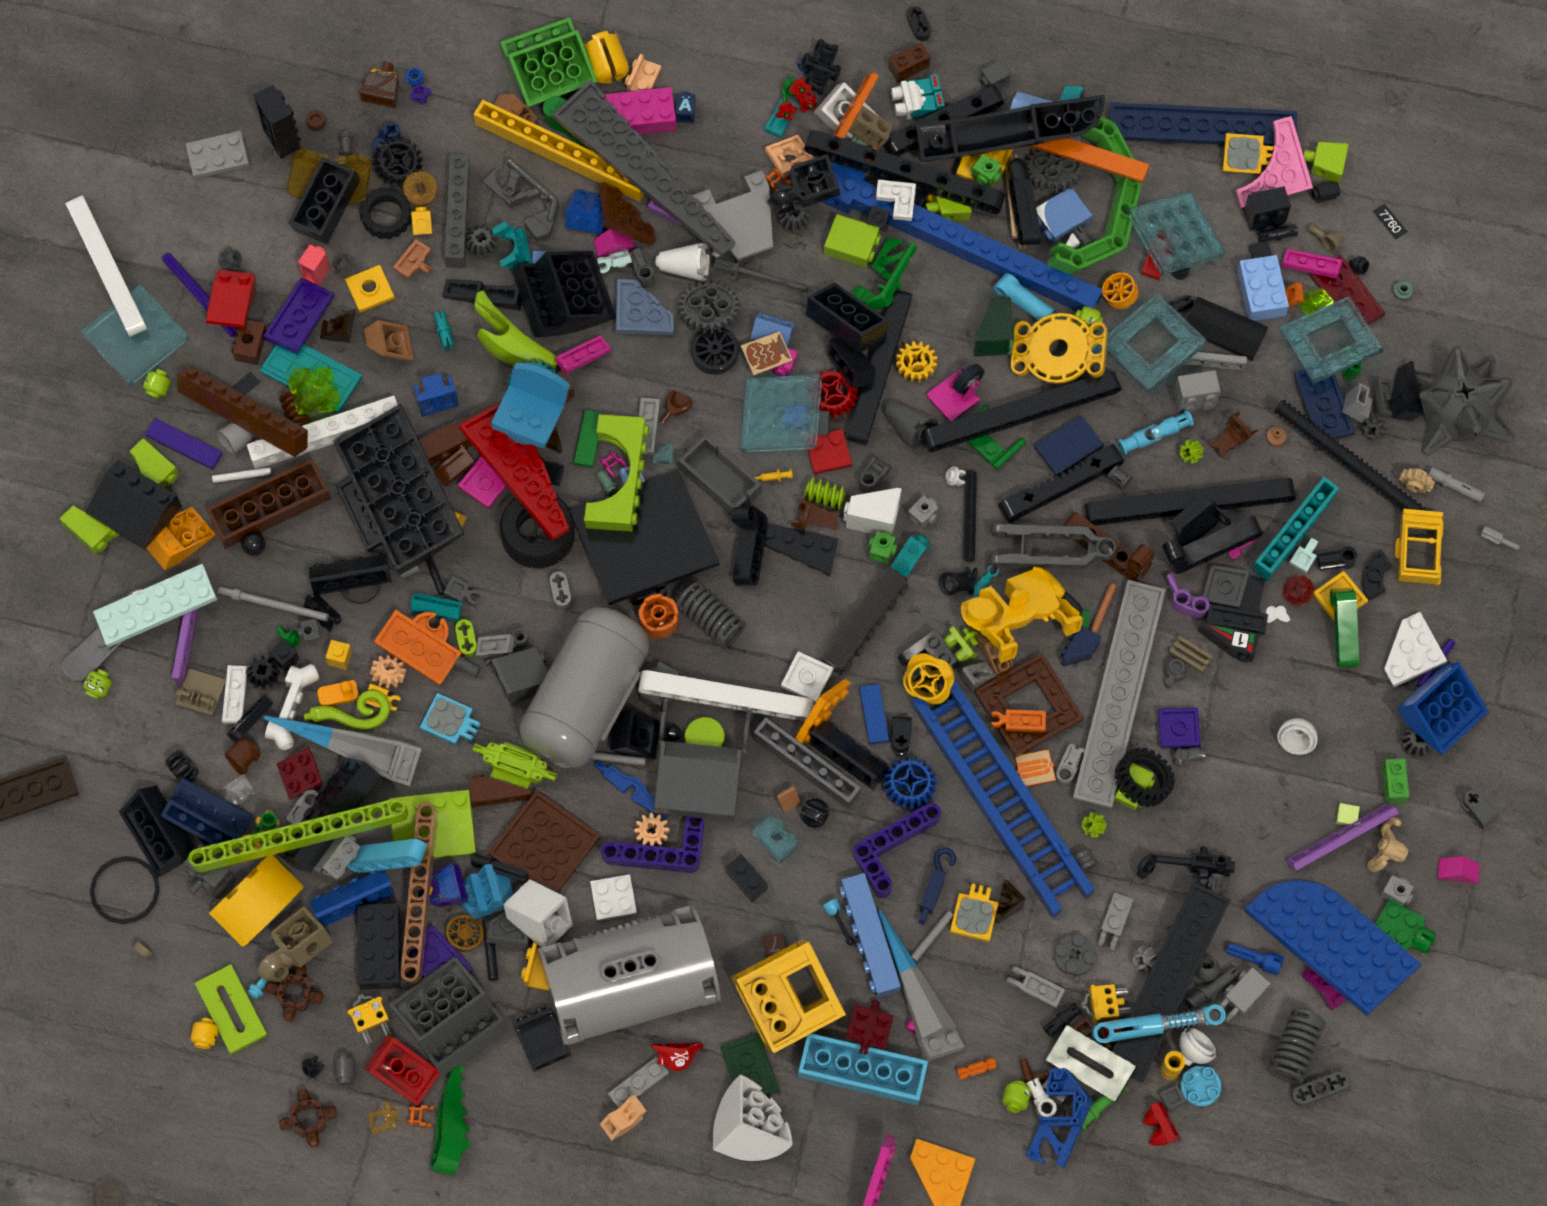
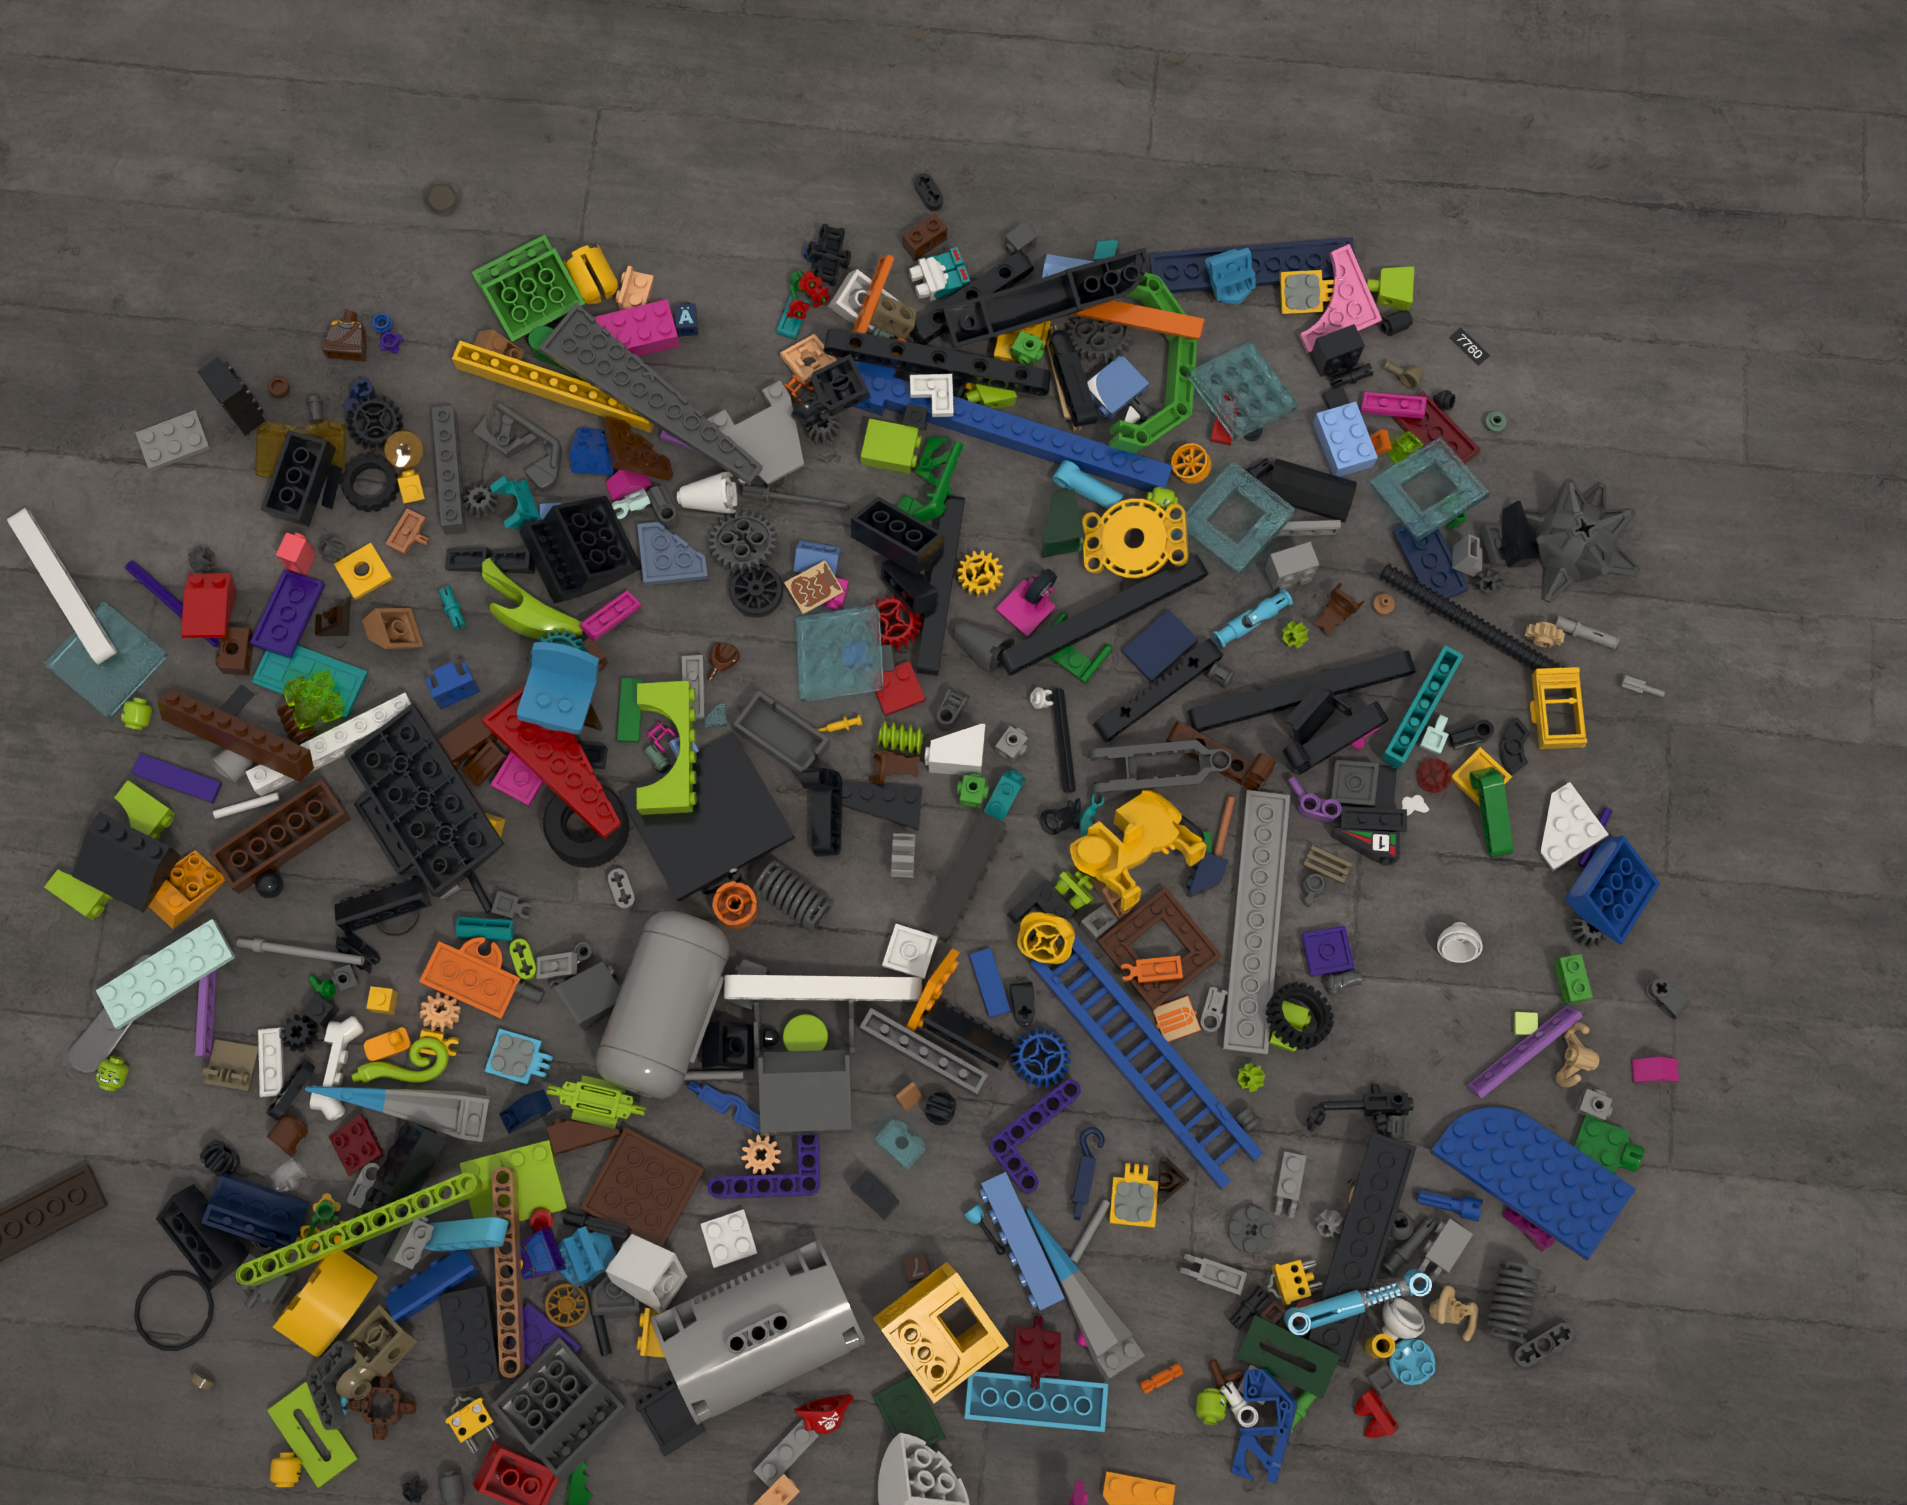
camera: 10 degrees left, 5 degrees up
none -> dark grey beam [307,1341,354,1430]
none -> black sticker [321,465,343,509]
none -> dark blue slope [499,1089,553,1134]
none -> red tile [530,1208,553,1232]
none -> light grey gear [891,833,915,878]
none -> dark azure piece [1205,248,1256,305]
none -> tan piece [1429,1286,1479,1341]

